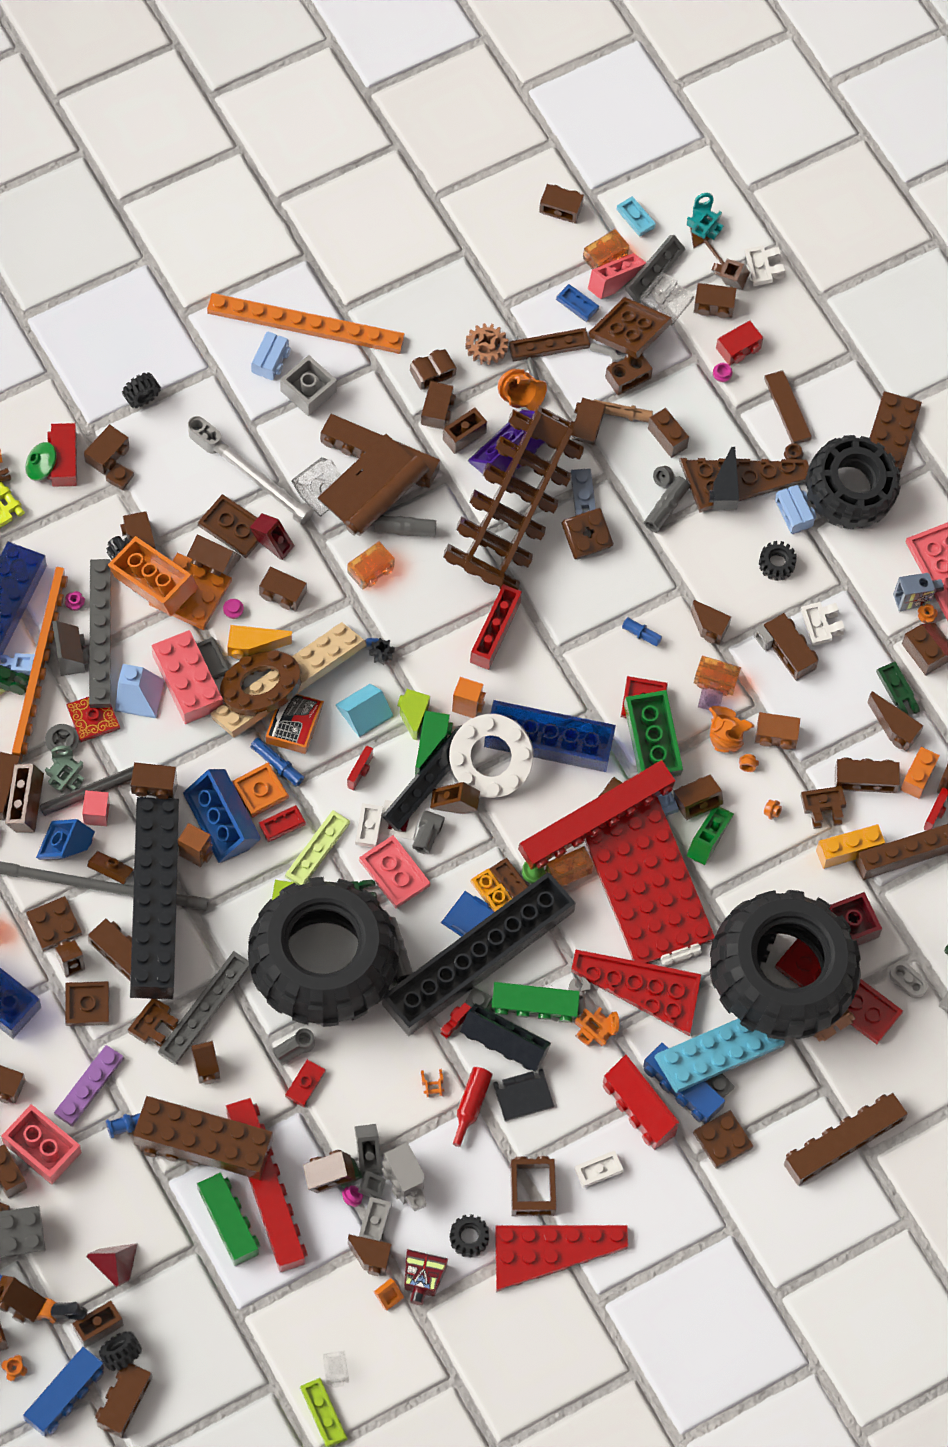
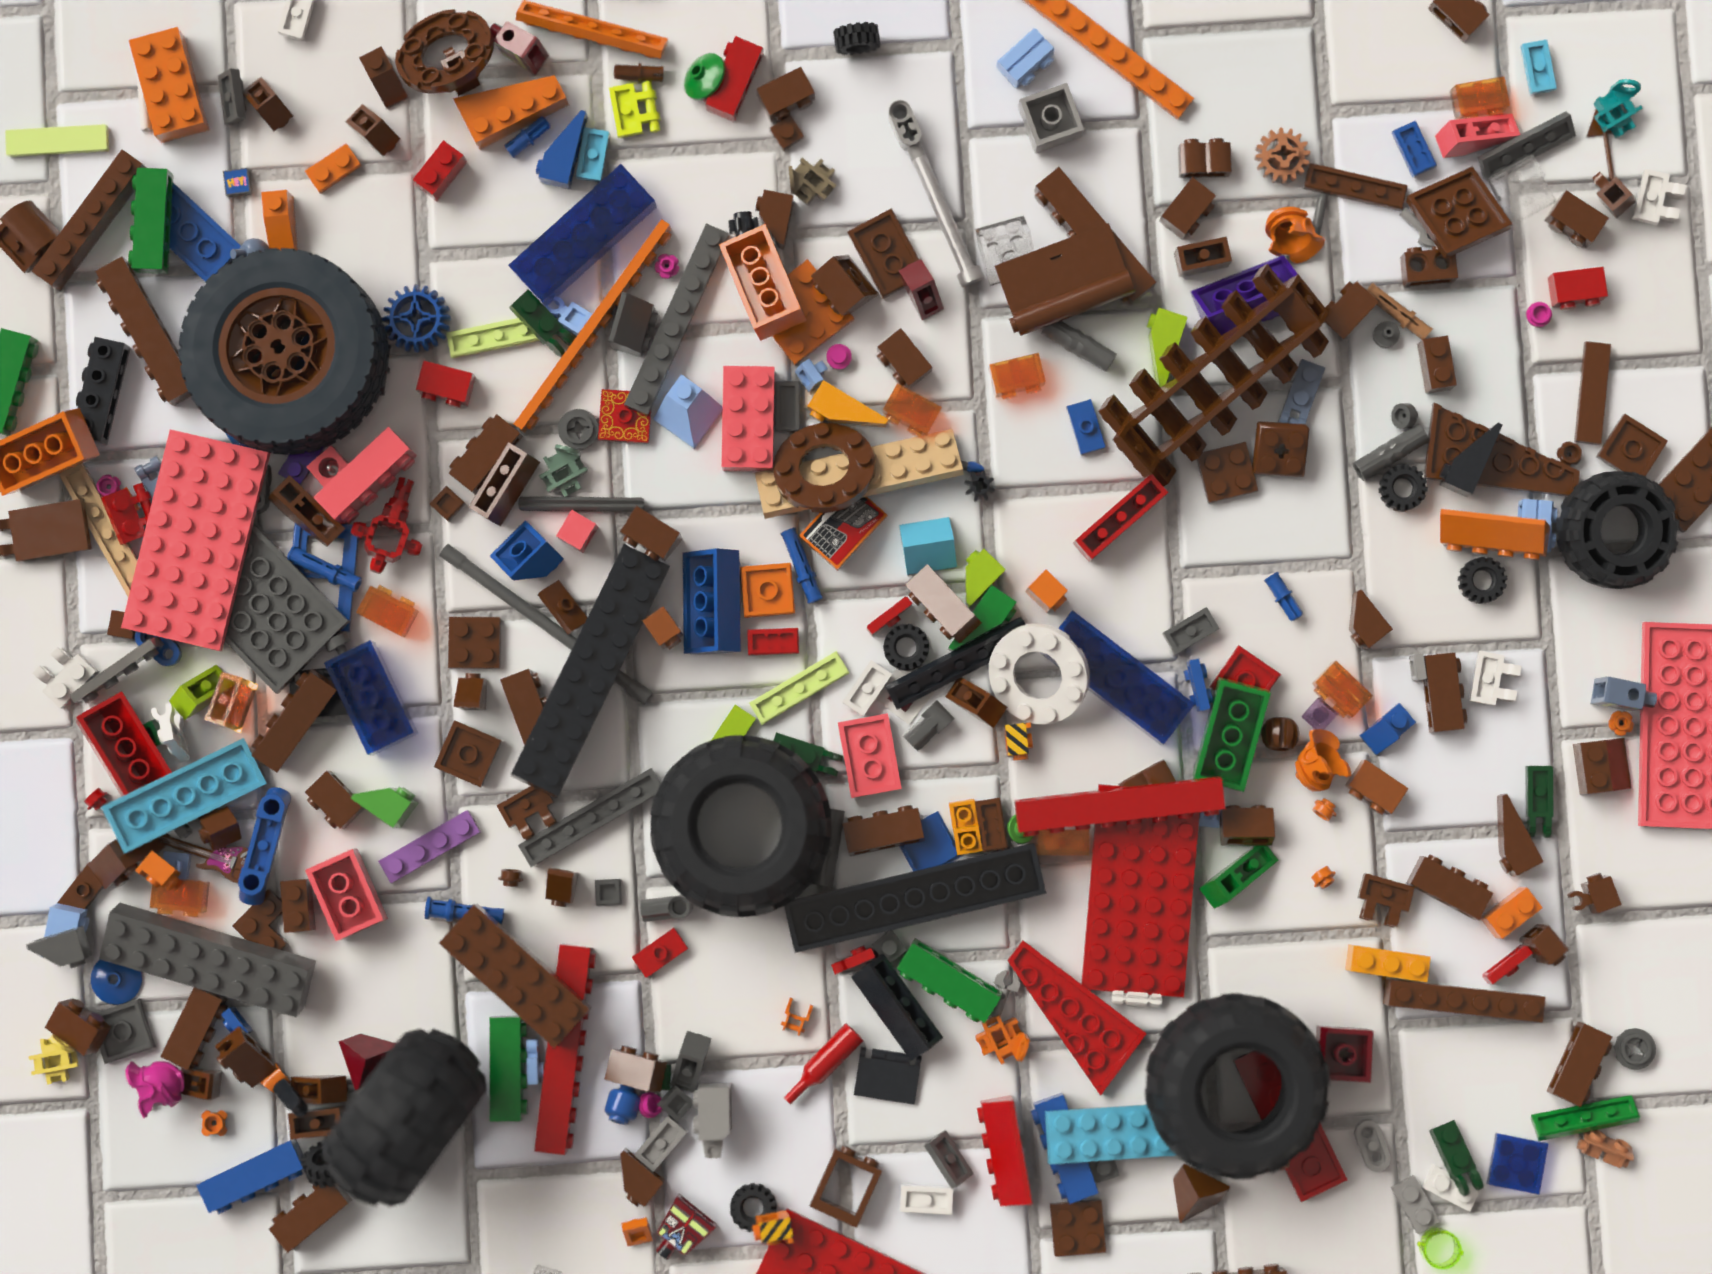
camera: 30 degrees right, 20 degrees up
none -> reddish brown slope [291,1075,348,1105]
none -> black tyre [322,1028,487,1207]
none -> bright green slope [351,787,418,828]
none -> reddish brown plate [498,869,523,887]
none -> light blue plate [526,1039,545,1085]
none -> dark grey tile [595,879,622,906]
none -> blue head [604,1085,640,1125]
none -> brick [752,1210,793,1245]
none -> dark tan piece [789,157,837,205]
none -> light blue tile [795,359,828,392]
none -> reddish brown brick [842,805,925,856]
none -> clear orange brick [882,383,942,438]
none -> black tyre [883,624,929,671]
none -> brick [905,564,982,644]
none -> dark grey plate [924,1130,974,1189]
none -> brick [1004,722,1033,761]
none -> blue plate [1066,399,1105,455]
none -> lime slope [1146,308,1188,387]
none -> dark grey plate [1162,607,1220,655]
none -> reddish brown slope [1173,1163,1230,1223]
none -> blue plate [1183,658,1213,712]
none -> reddish brown plate [1197,442,1258,503]
none -> reddish brown piece [1261,717,1300,751]
none -> blue slope [1359,703,1416,755]
none -> dark grey tile [1373,321,1400,348]
none -> black tyre [1378,464,1428,512]
none -> orange slope [1440,509,1550,560]
none -> reddish brown plate [1596,414,1668,476]

